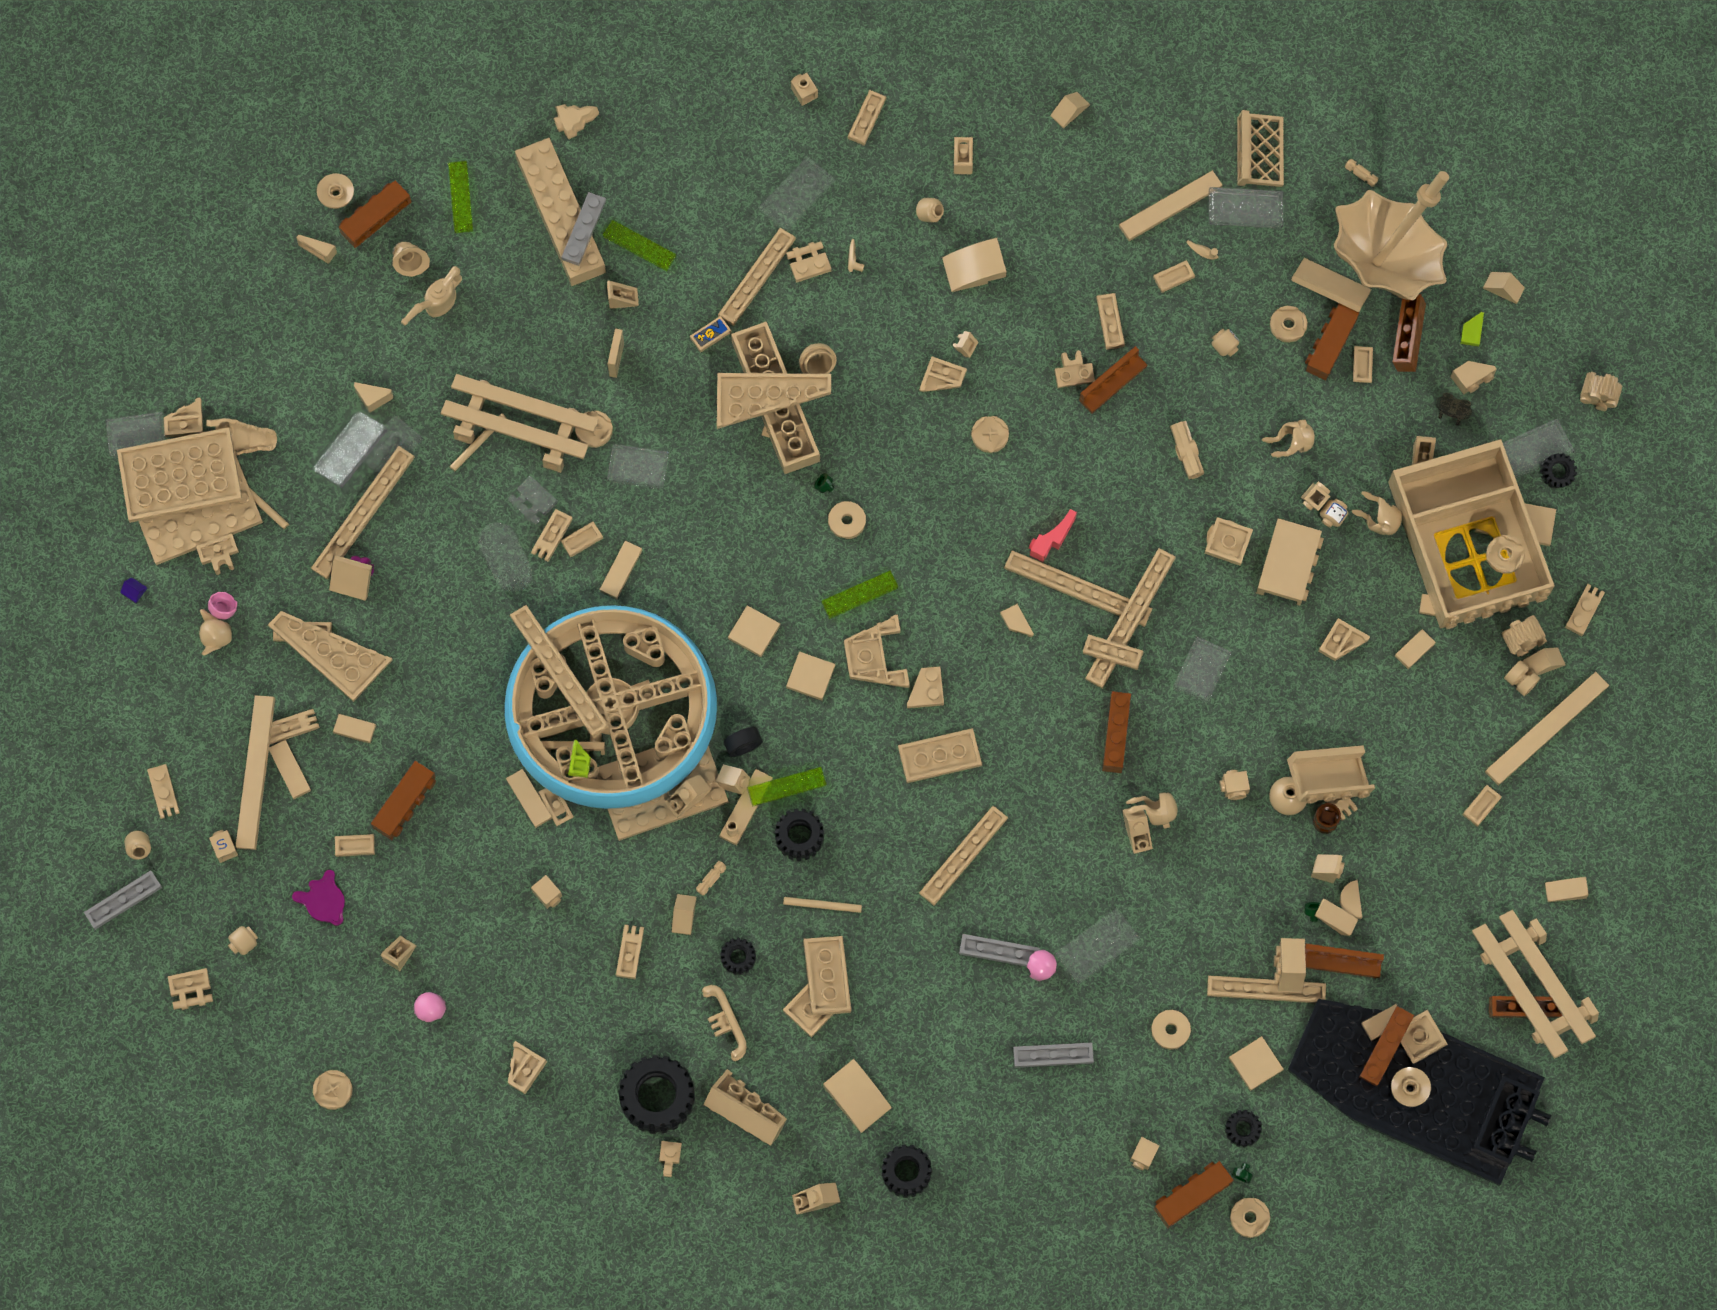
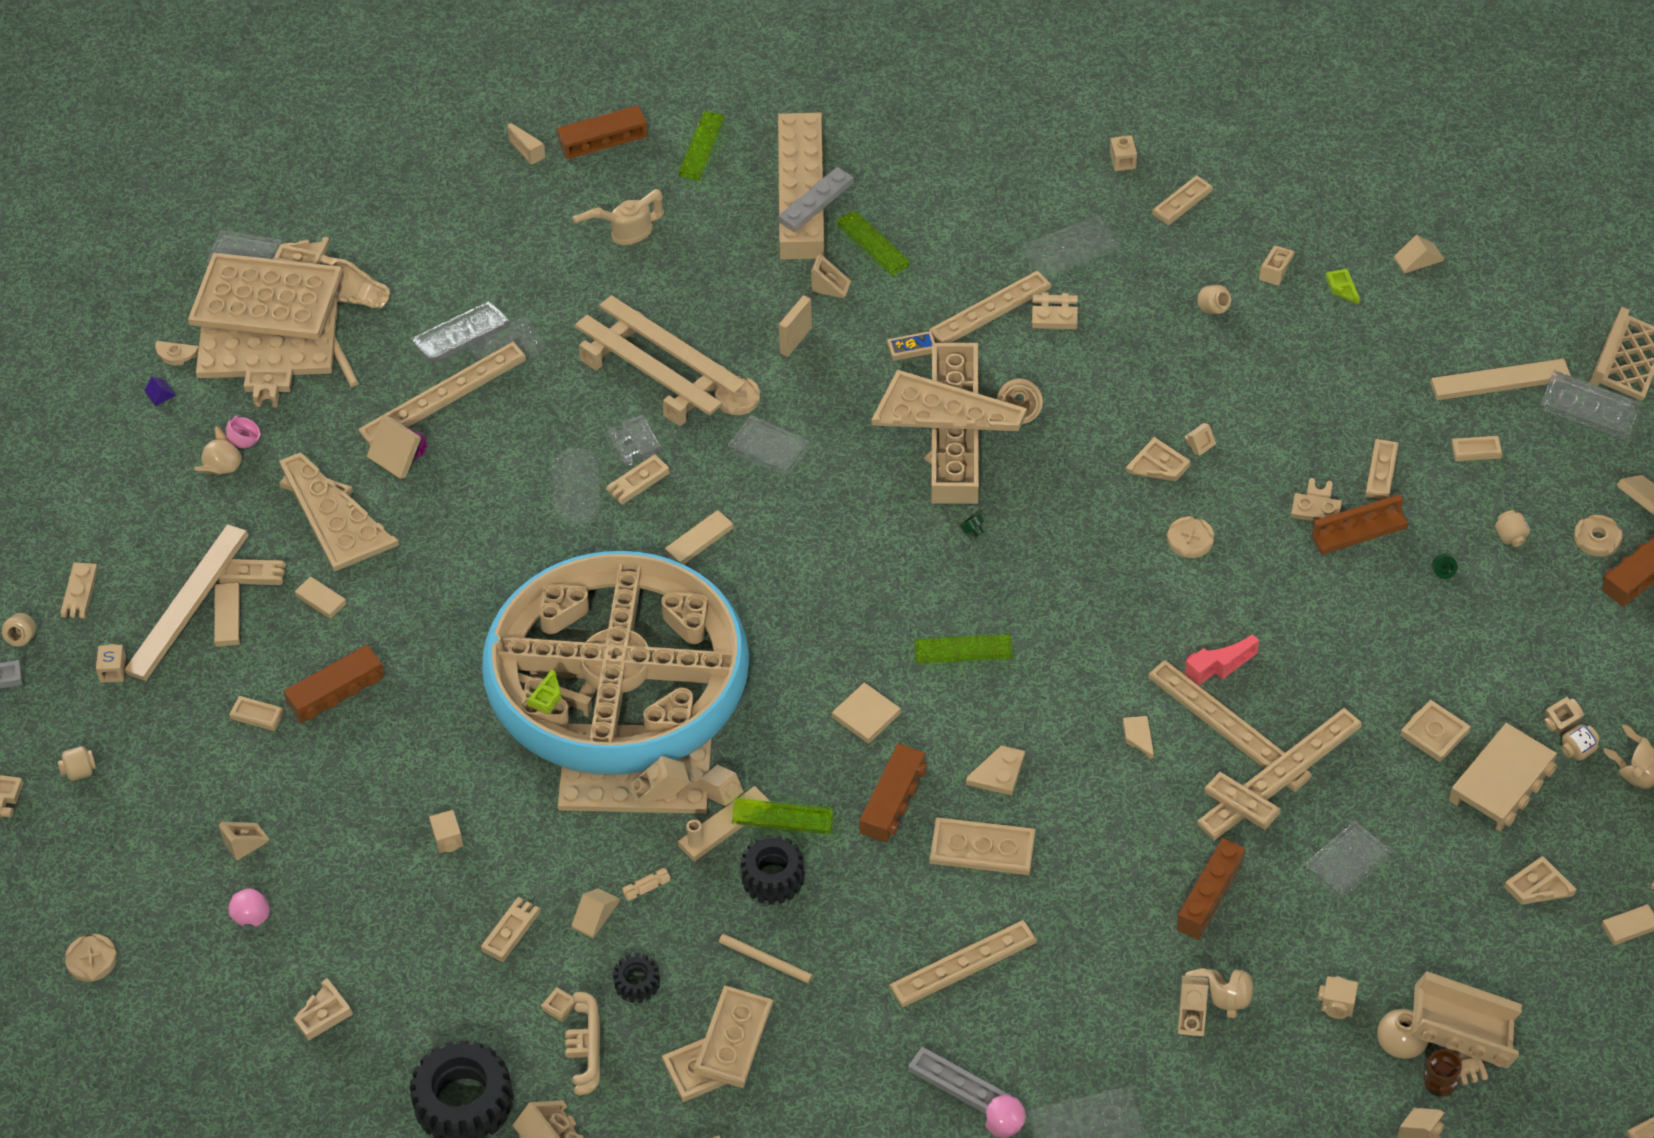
camera: 25 degrees right, 20 degrees down
magenta tile [292,870,345,926] -> none
tan dish [317,173,354,209] -> none
tan slope [354,382,393,413] -> none
tan piece [392,242,430,277] -> none
tan bar [449,413,507,472] -> none
tan tile [506,769,552,828] -> none
tan tile [510,605,609,738] -> none
tan slope [538,788,573,826] -> none
tan rock [554,104,599,139] -> none
tan tile [561,522,603,557] -> none
black tyre [724,727,763,757] -> none
tan tile [728,605,780,657] -> none
tan tile [828,501,866,539] -> none
tan wing [844,615,910,688] -> none
tan bar [848,239,864,272] -> none
tan slope [942,238,1006,292] -> none
tan piece [1170,421,1204,479] -> none
tan bar [1187,240,1219,259] -> none
tan hair [1262,420,1315,458] -> none
none -> tan plate [155,341,199,365]
none -> tan tile [541,987,578,1022]
none -> dark orange brick [859,743,928,843]
none -> lime tile [1325,269,1360,304]
none -> dark green tile [1432,554,1458,579]

